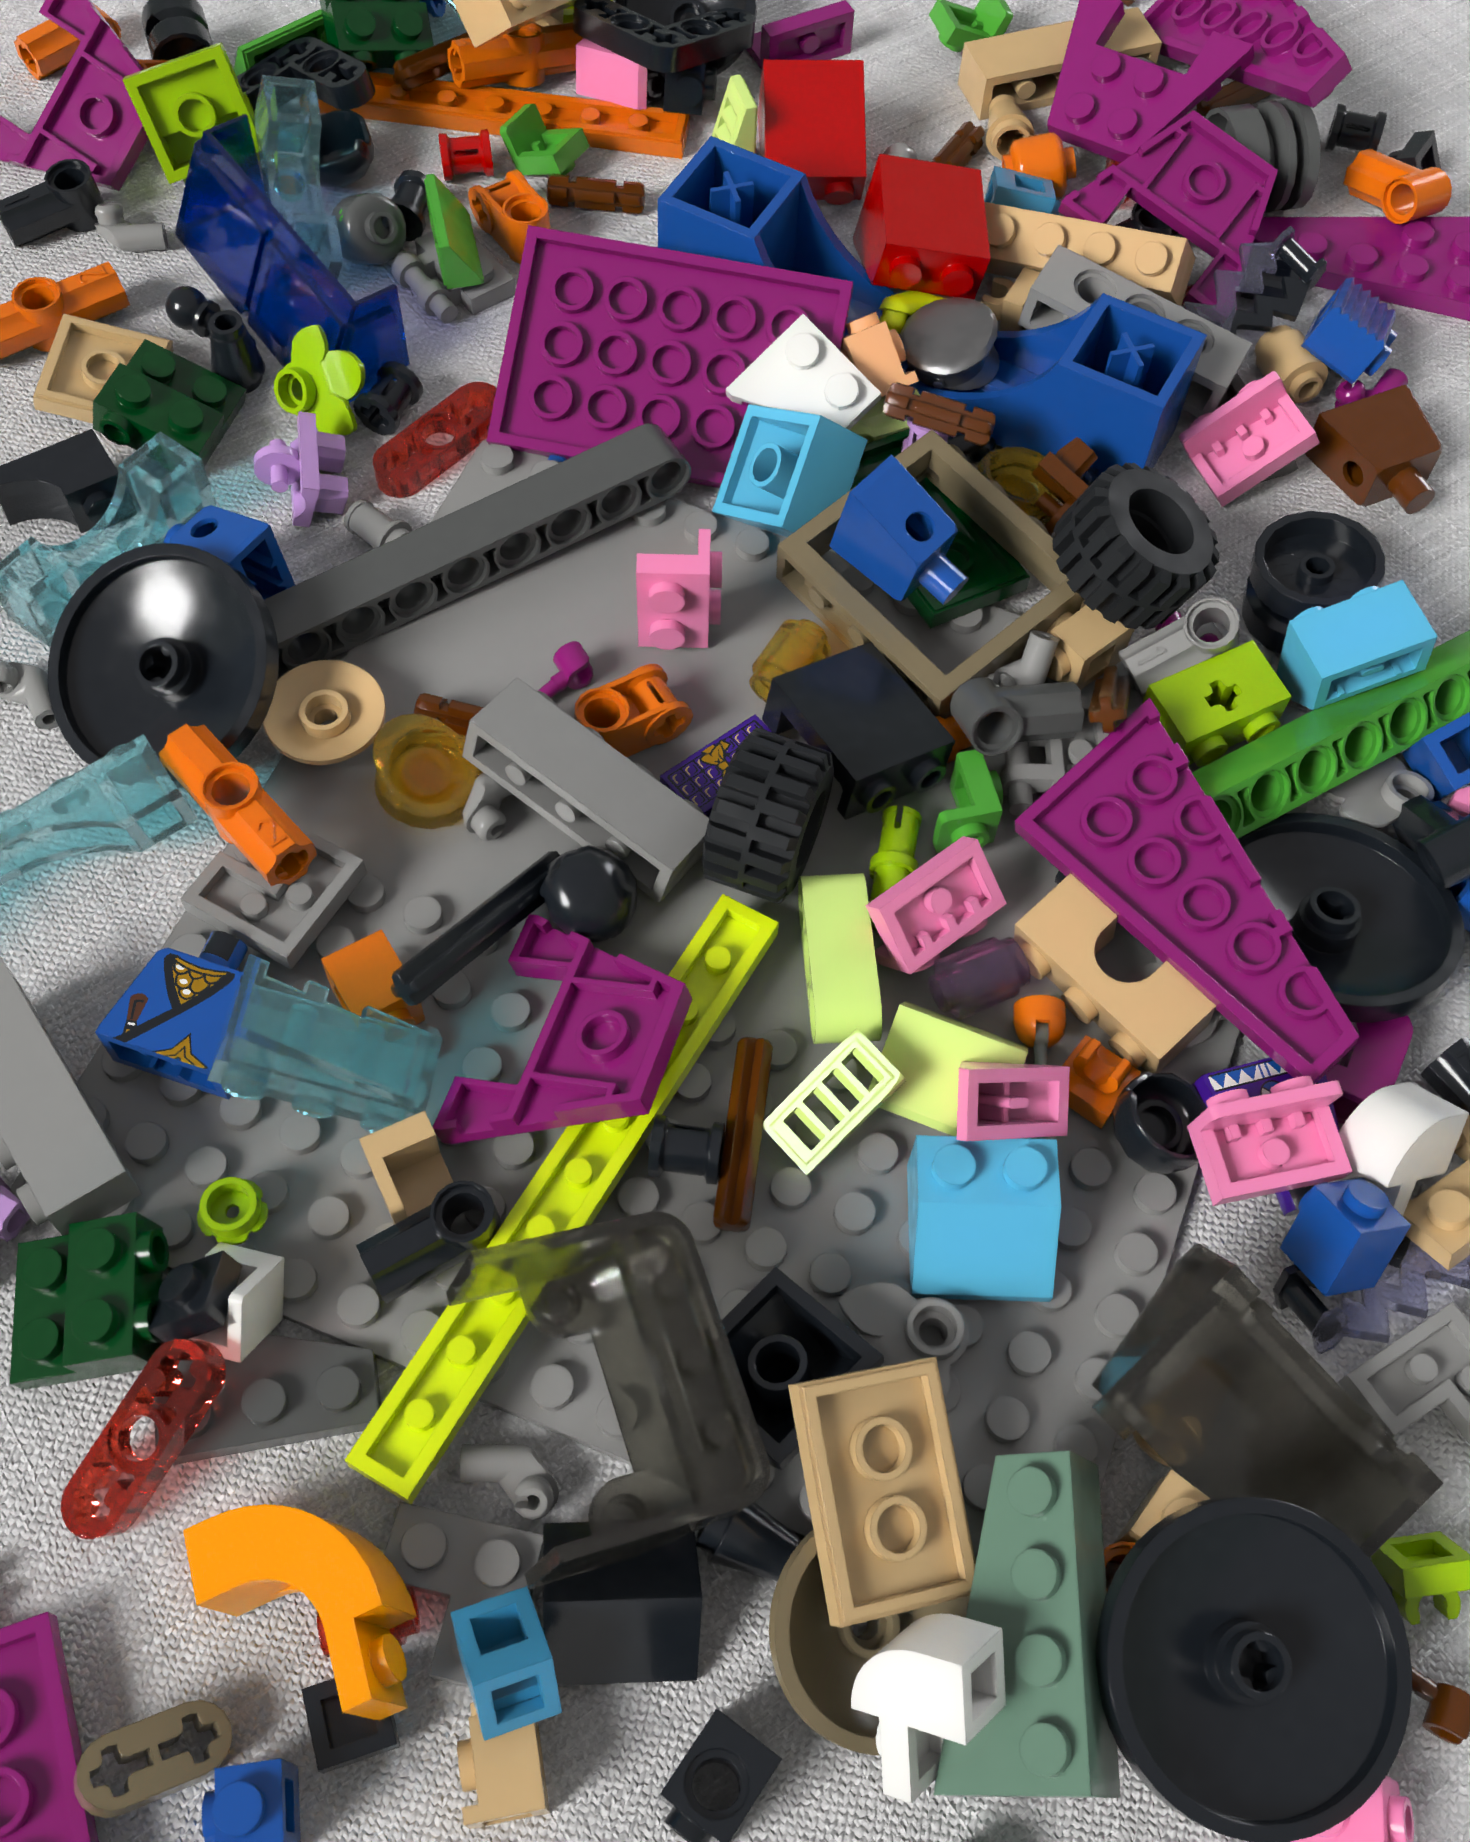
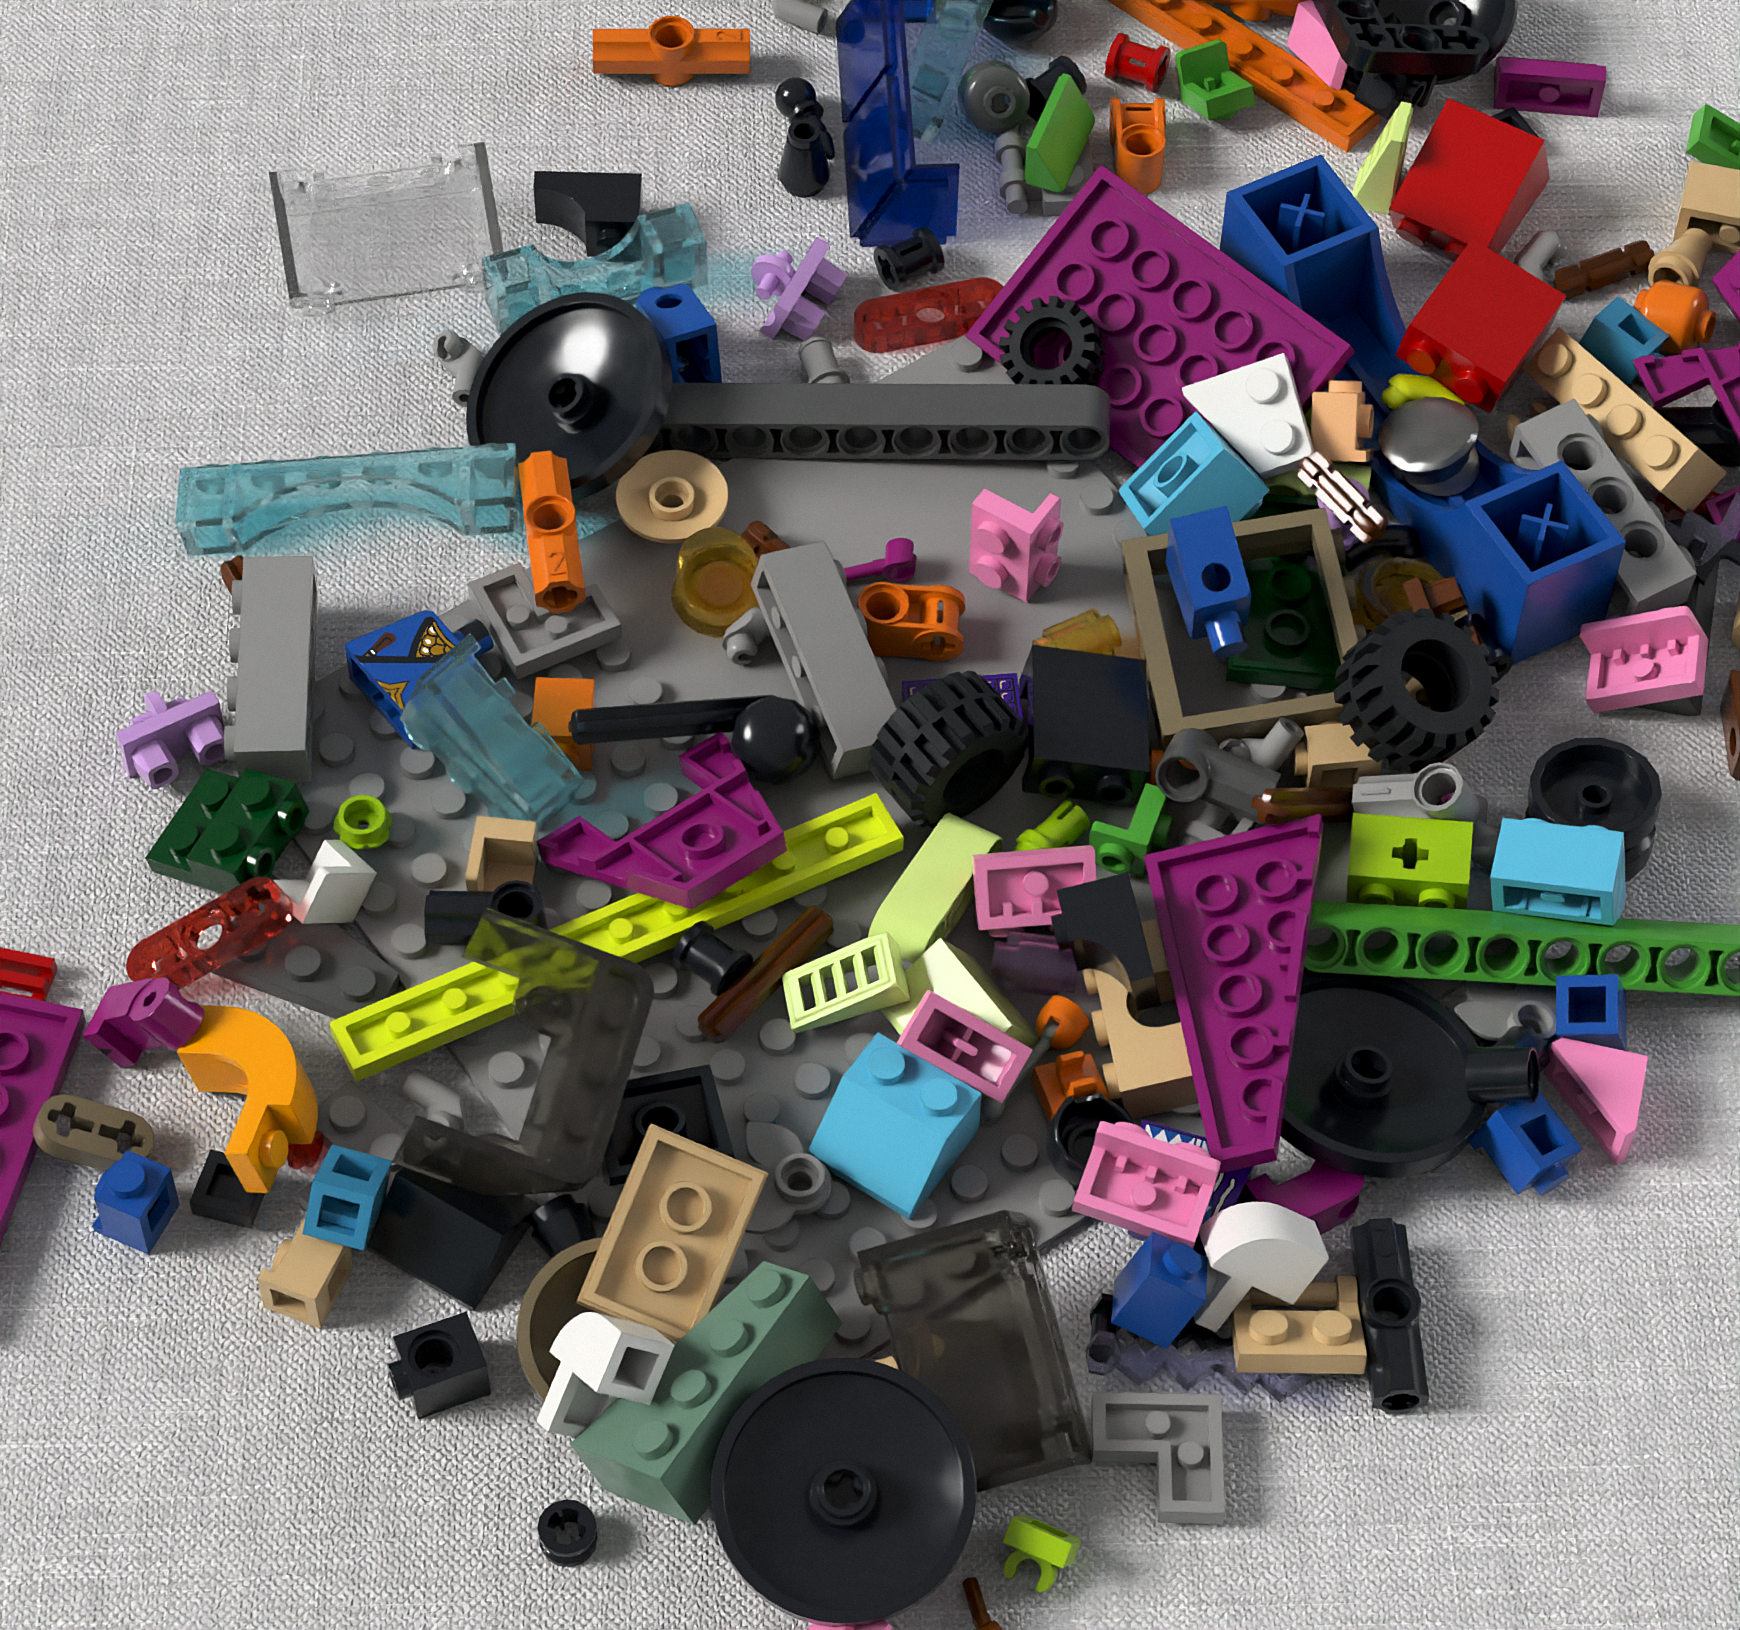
camera: 35 degrees right, 5 degrees down
tan plate [33,313,174,423] -> none
dark green plate [93,339,247,479] -> none
black plate [148,1250,243,1346] -> none
lime plate [274,324,365,436] -> none
reddish brown axle [547,174,646,214] -> none
none -> magenta leg [82,977,204,1068]
none -> black tyre [999,296,1107,386]
none -> black arch [1051,872,1162,1011]

